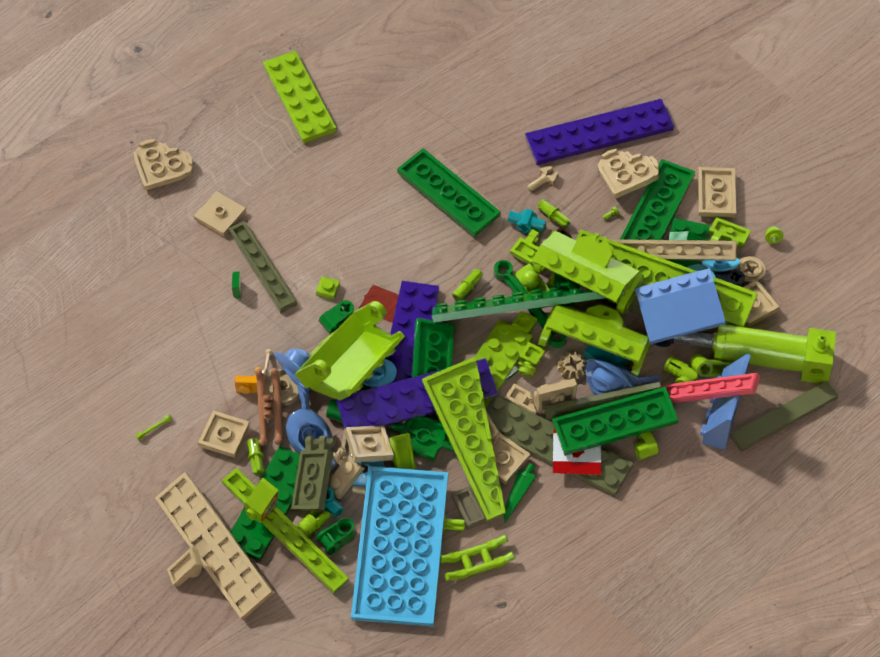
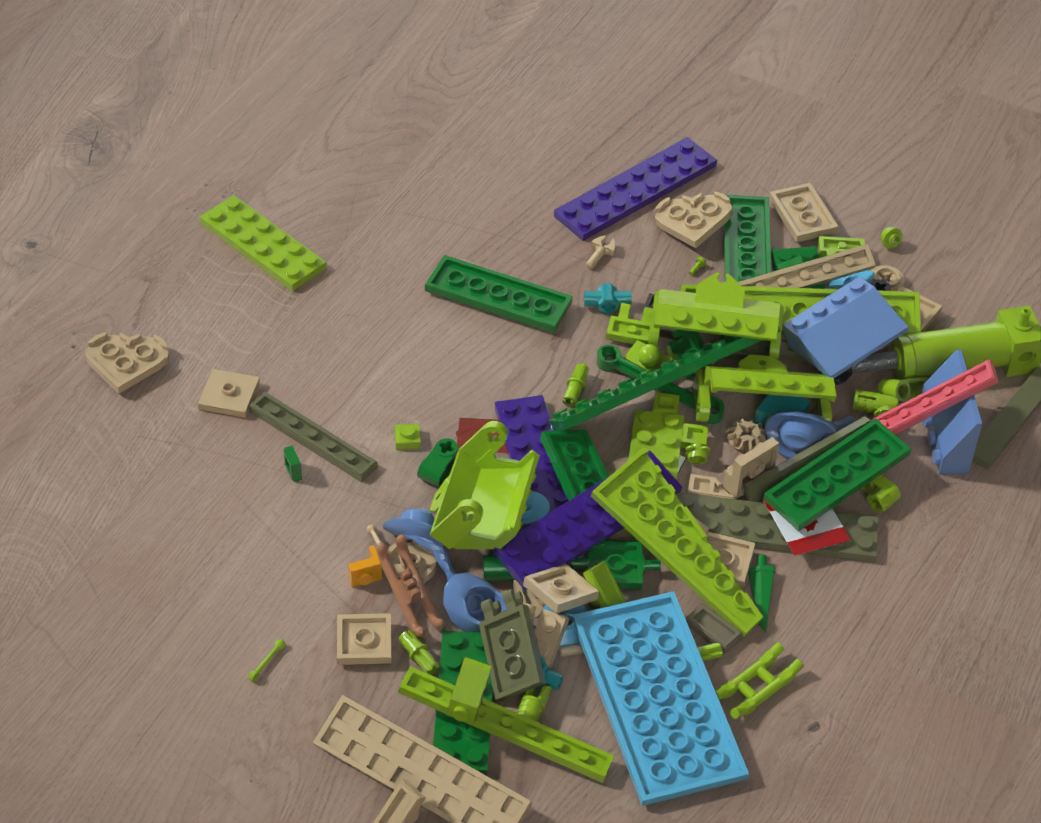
camera: 25 degrees left, 10 degrees down
green piece [316,518,356,555] -> none
lime axle [537,199,571,228] -> none

